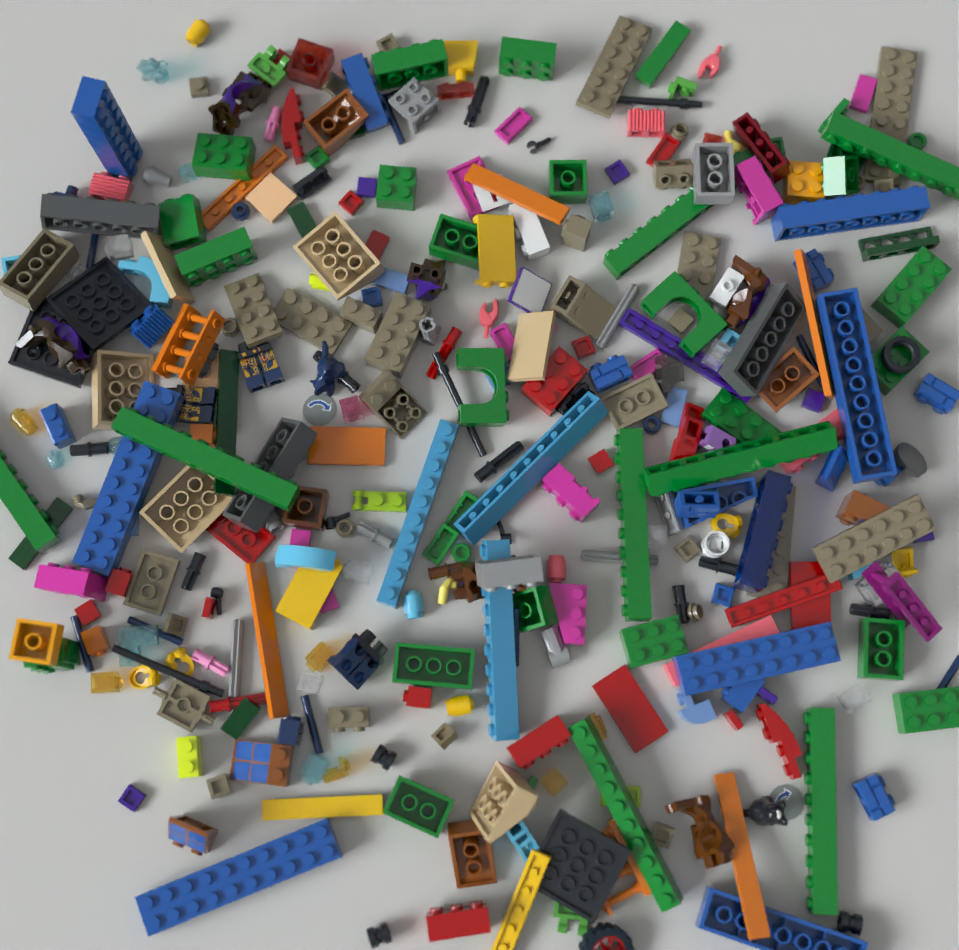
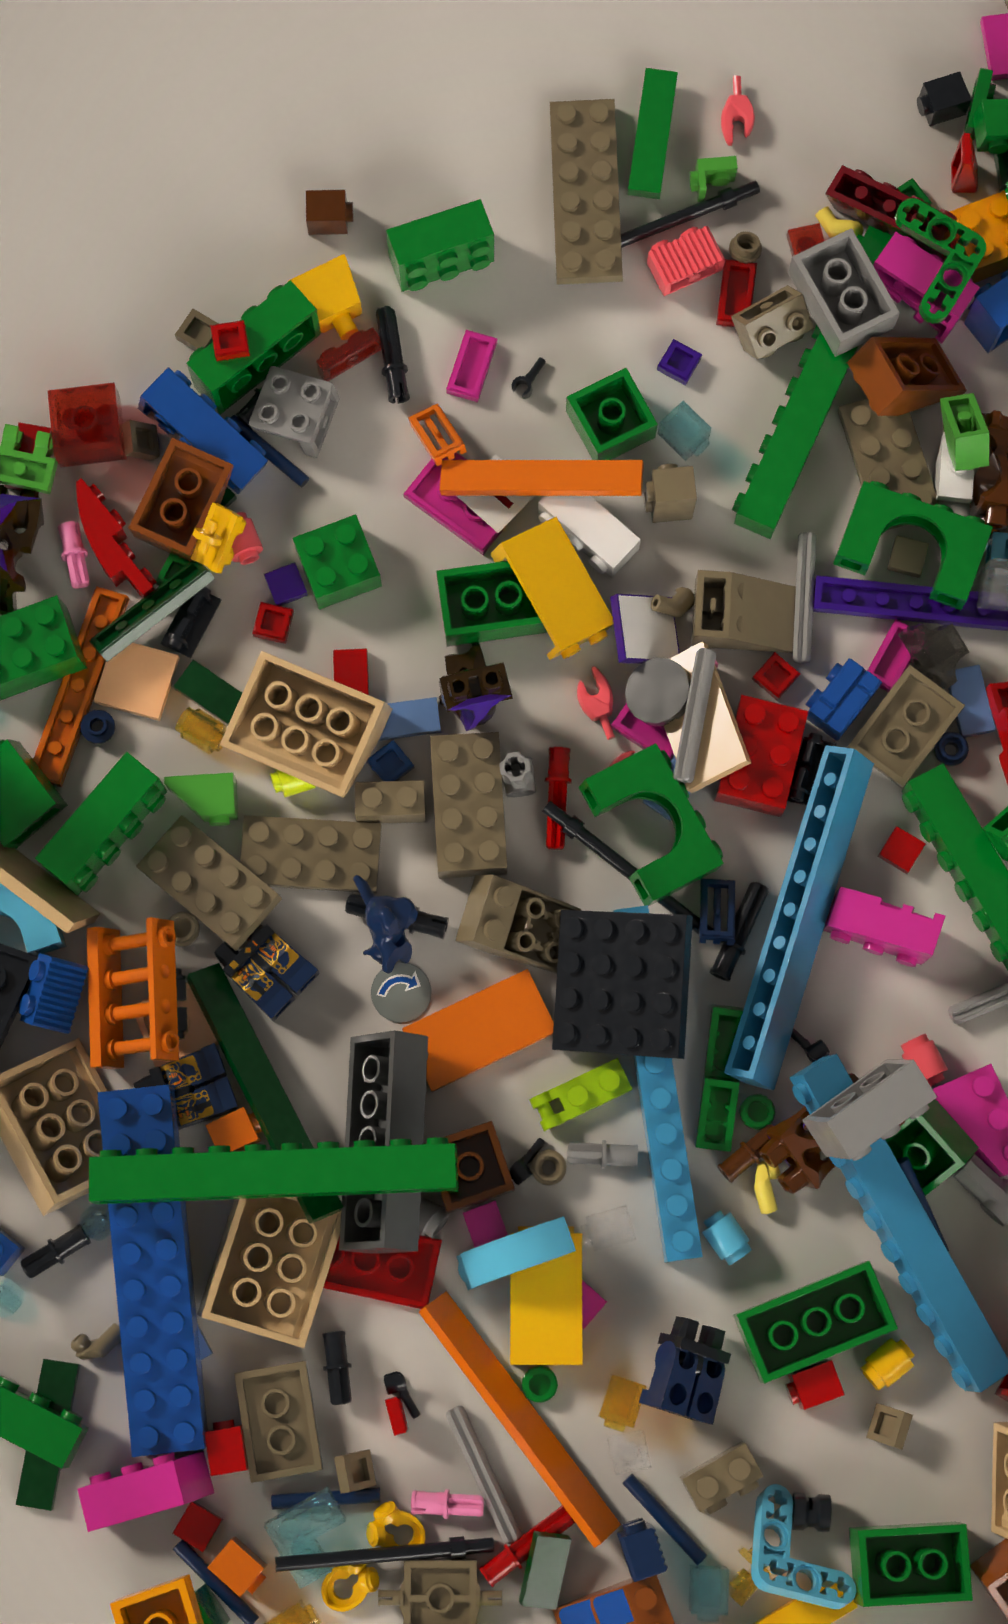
camera: 25 degrees left, 0 degrees up
clear pink brick [339,395,364,423] -> none
none -> dark green tile [89,560,215,662]
none -> bright green slope [164,773,238,826]
none -> clear yellow brick [175,707,227,754]
none -> yellow hips [191,502,246,573]
none -> red tile [210,320,250,361]
none -> coral brick [232,512,263,565]
none -> reddish brown brick [306,190,354,235]
none -> orange tile [408,403,467,467]
none -> green tile [522,1366,558,1403]
none -> black plate [552,910,693,1059]
none -> dark grey tile [625,657,691,726]
none -> dark tan arm [651,587,695,618]
none -> light grey axle [673,648,716,783]
none -> dark blue tile [699,878,735,945]
none -> medium azure beam [751,1484,856,1609]
none -> dark orange slope [847,337,967,416]
none -> green beam [895,198,986,324]
none -> black brick [917,71,972,126]
none -> bright green slope [940,393,989,471]
none -> red slope [951,133,978,193]

